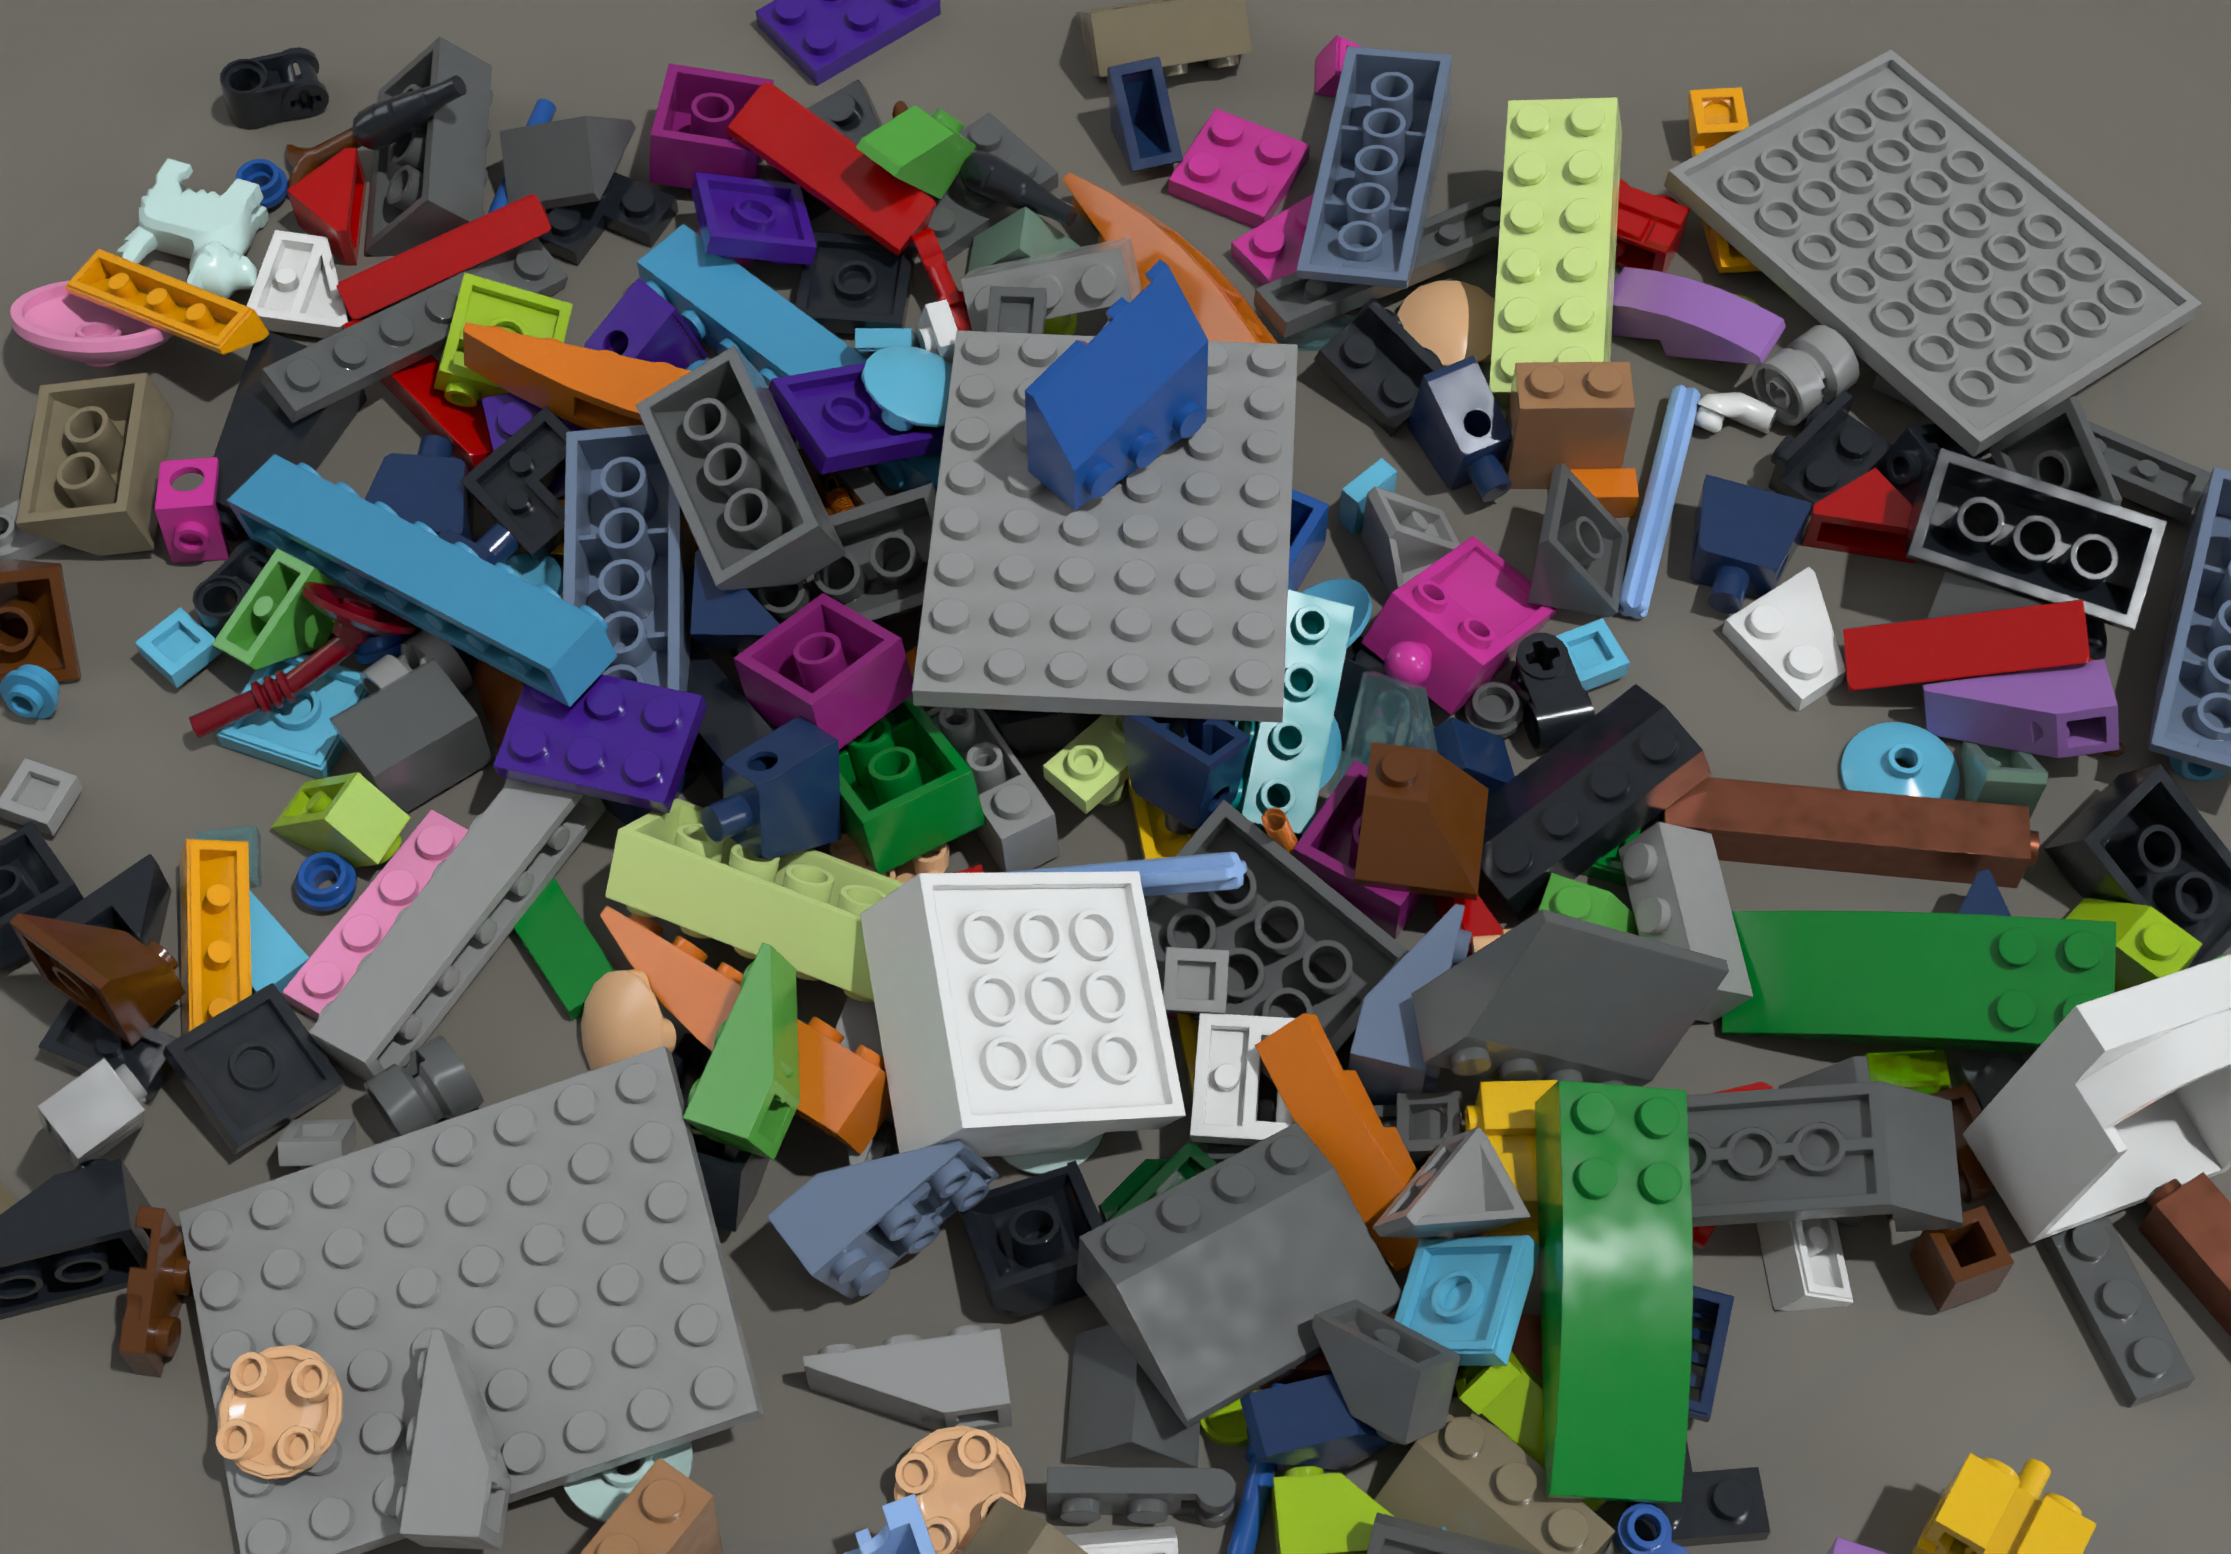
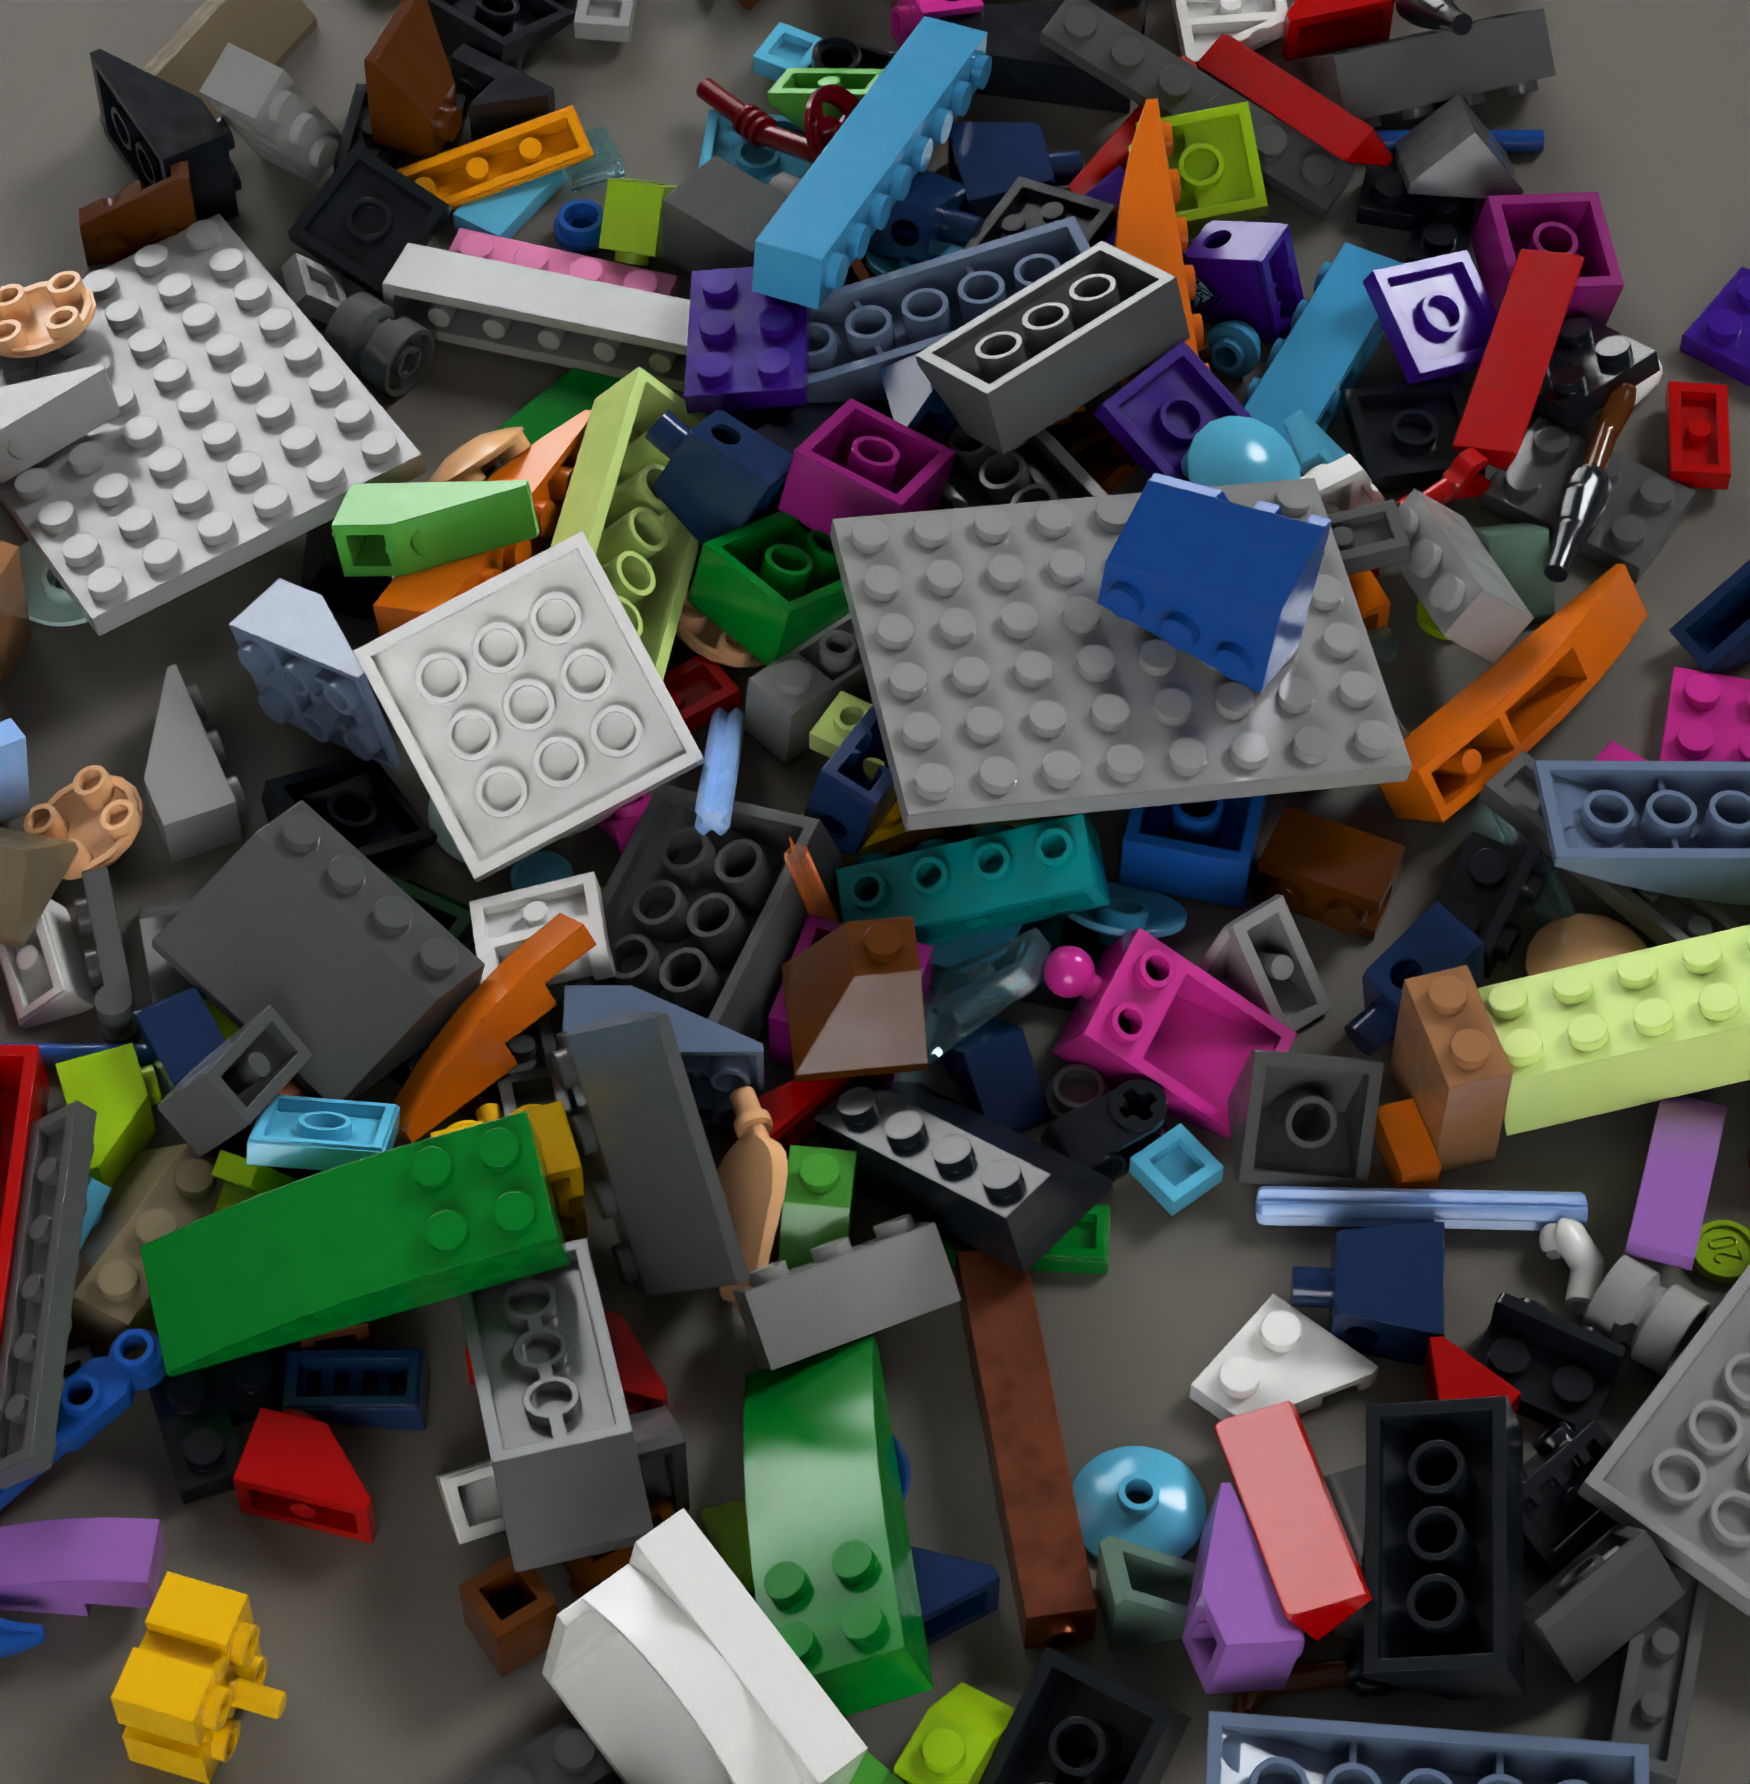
camera: 75 degrees right, 5 degrees down
bright green slope [856,105,976,199] -> none
light grey plate [1163,947,1230,1015] -> none
medium azure plate [1338,458,1398,535] -> none
light grey slope [1372,1127,1531,1239] -> none
none -> red slope [233,1407,377,1544]
none -> reddish brown brick [1254,805,1406,940]
none -> red plate [1665,381,1731,490]

